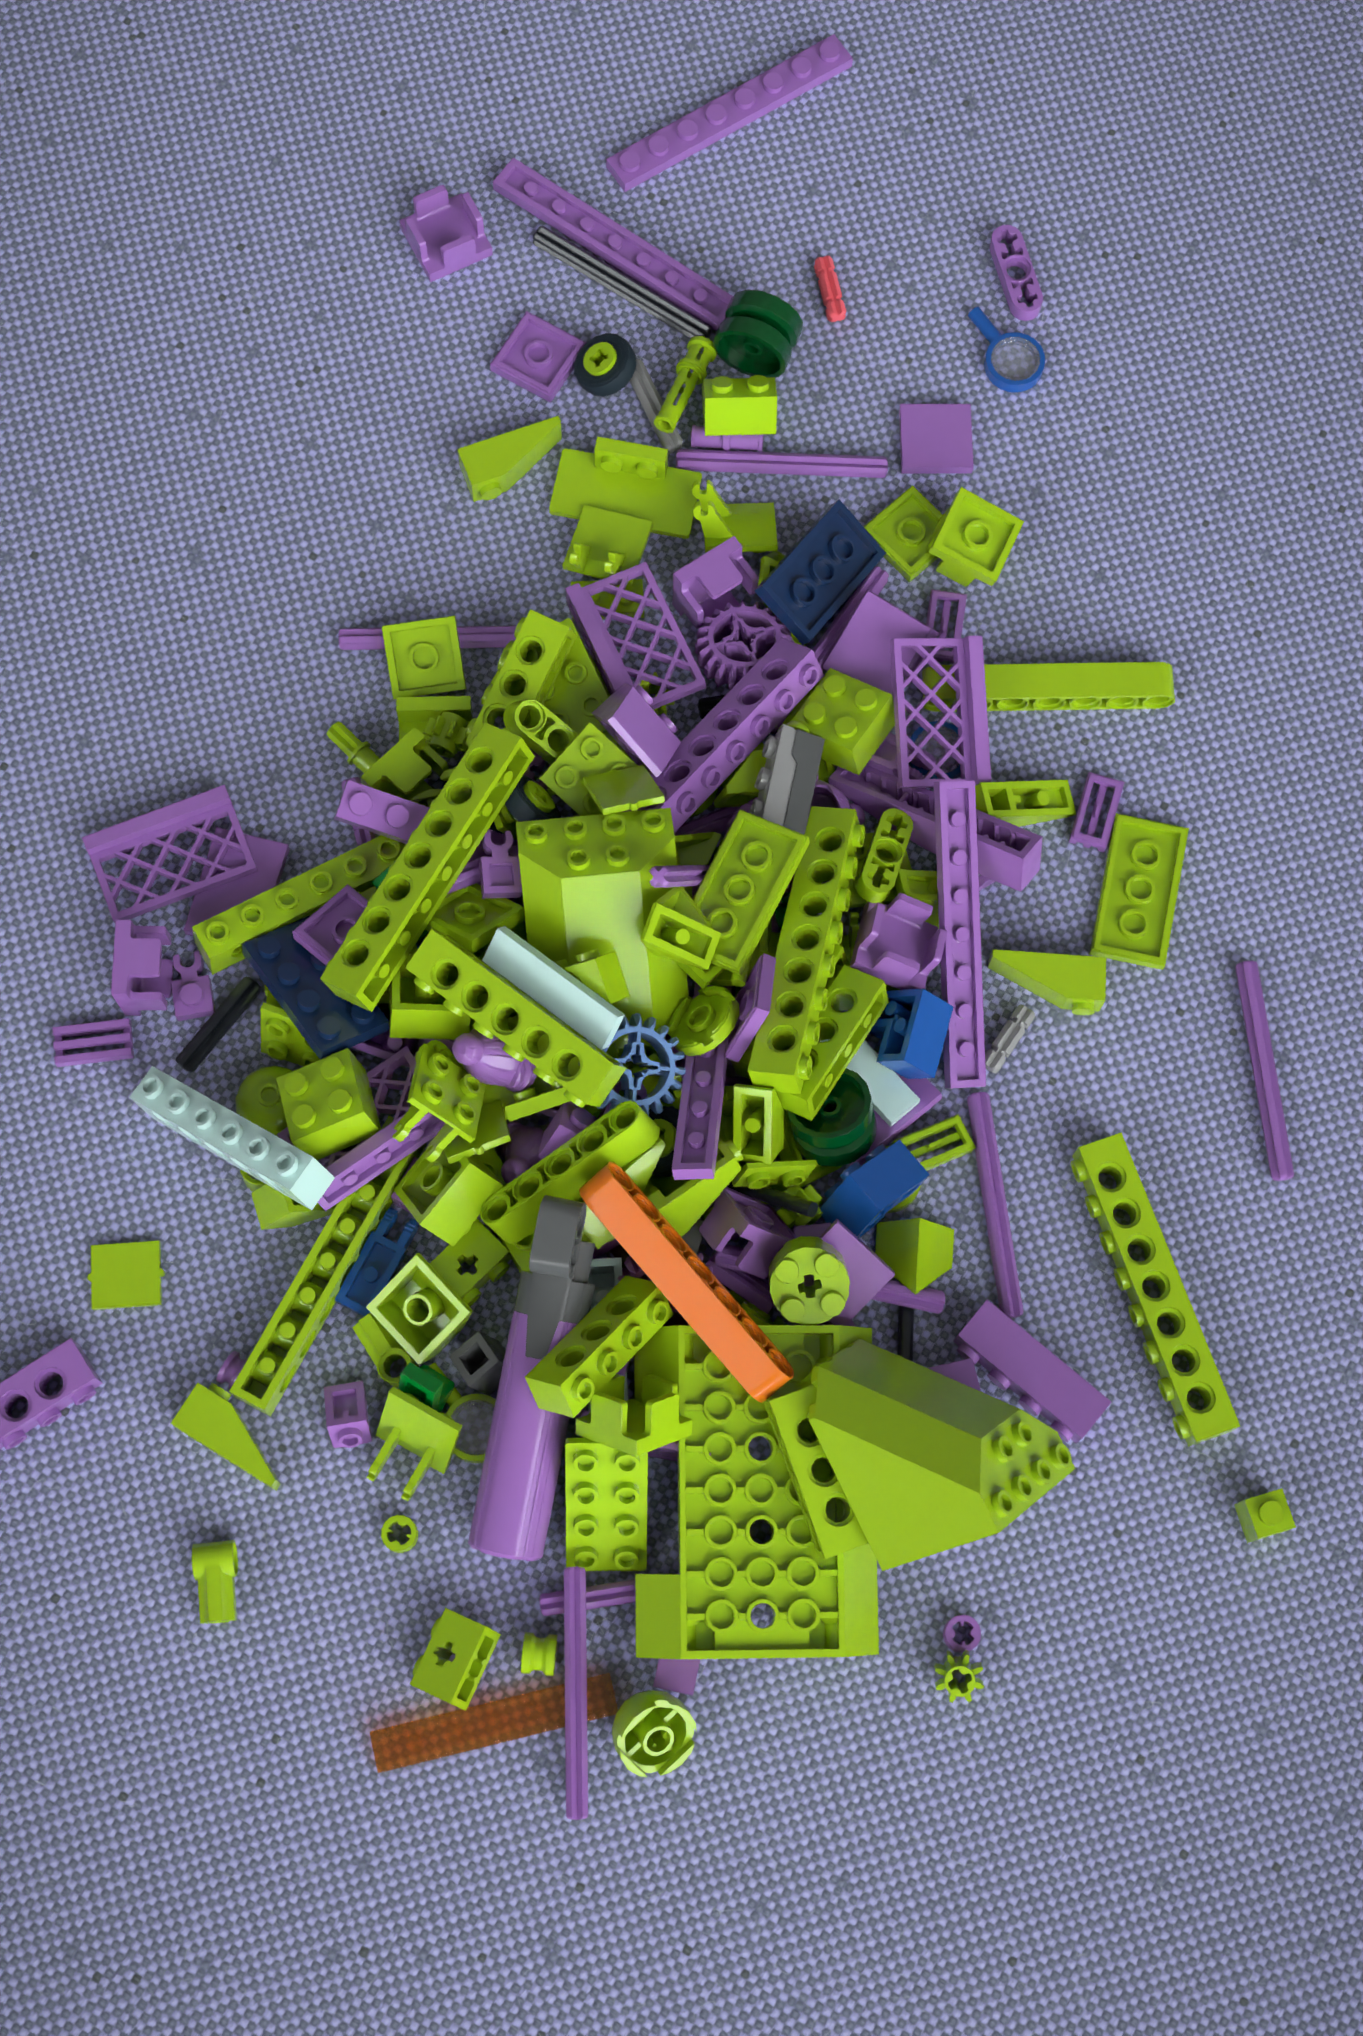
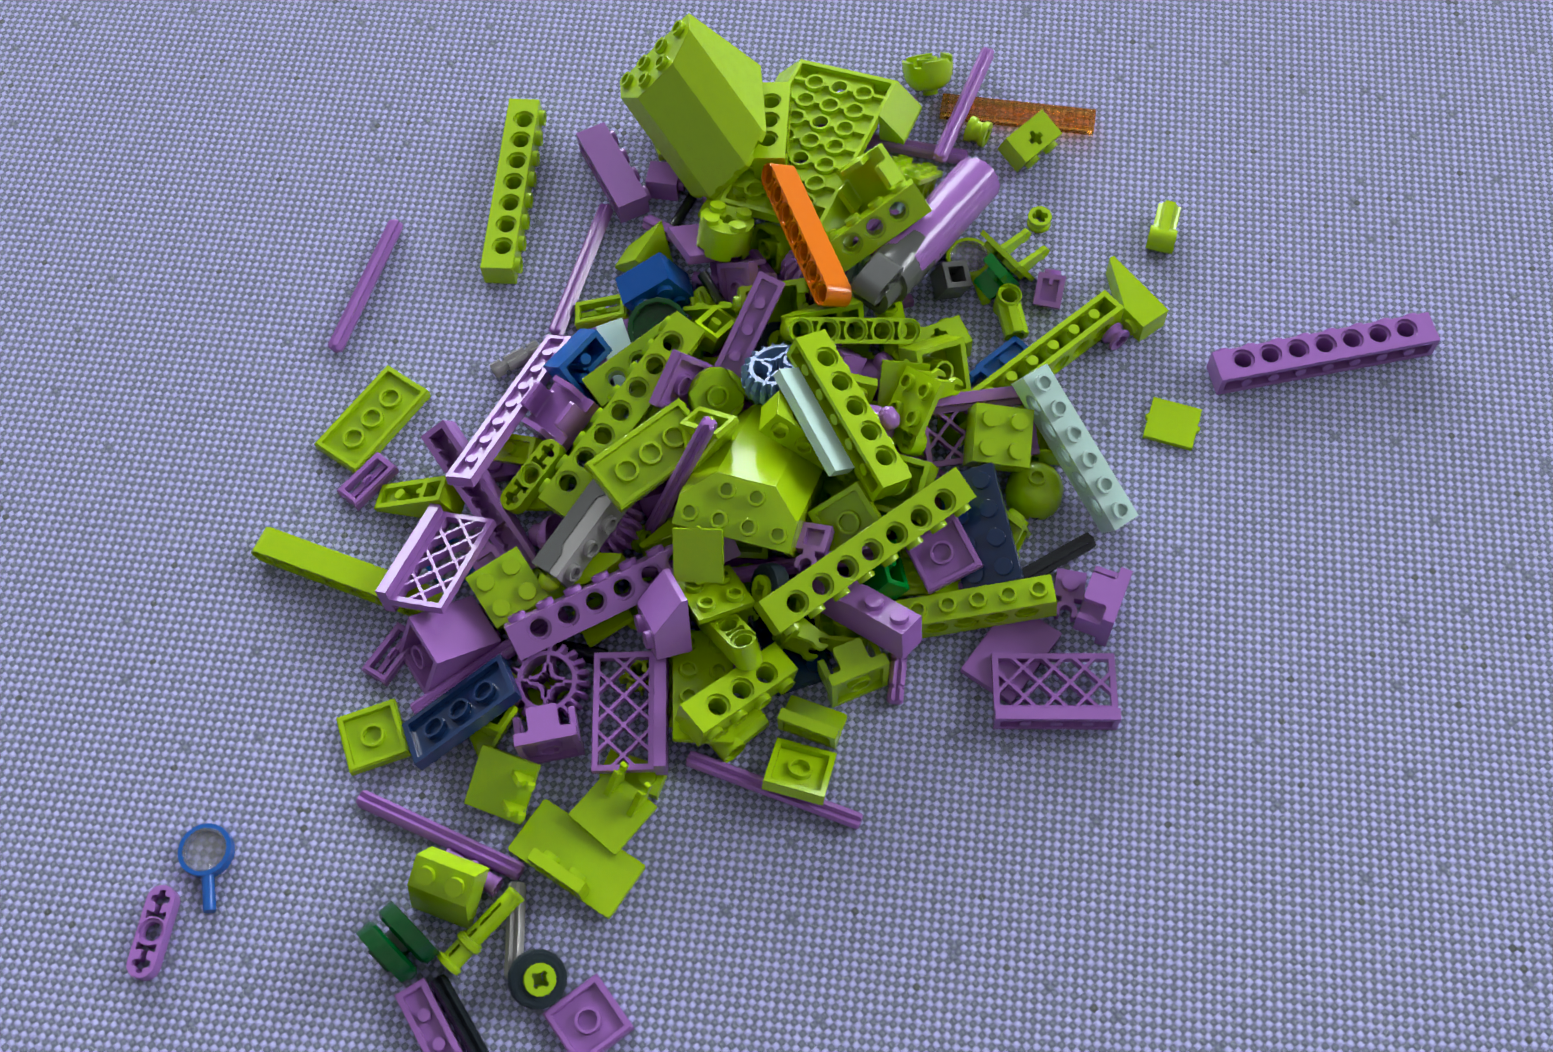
camera: 150 degrees left, 10 degrees down
medium lavender tile [52,1018,134,1067] -> none
lime axle [326,721,380,773] -> none
lime slope [366,1253,473,1365] -> none
lime gear [423,712,468,758] -> none
lime slope [457,415,562,502] -> none
coral axle [814,255,846,322] -> none
medium lavender tile [899,404,974,474] -> none
lime panel [927,487,1024,587] -> none
lime gear [934,1650,984,1703] -> none
lime slope [988,949,1106,1015] -> none
lime brick [1234,1488,1296,1543] -> none

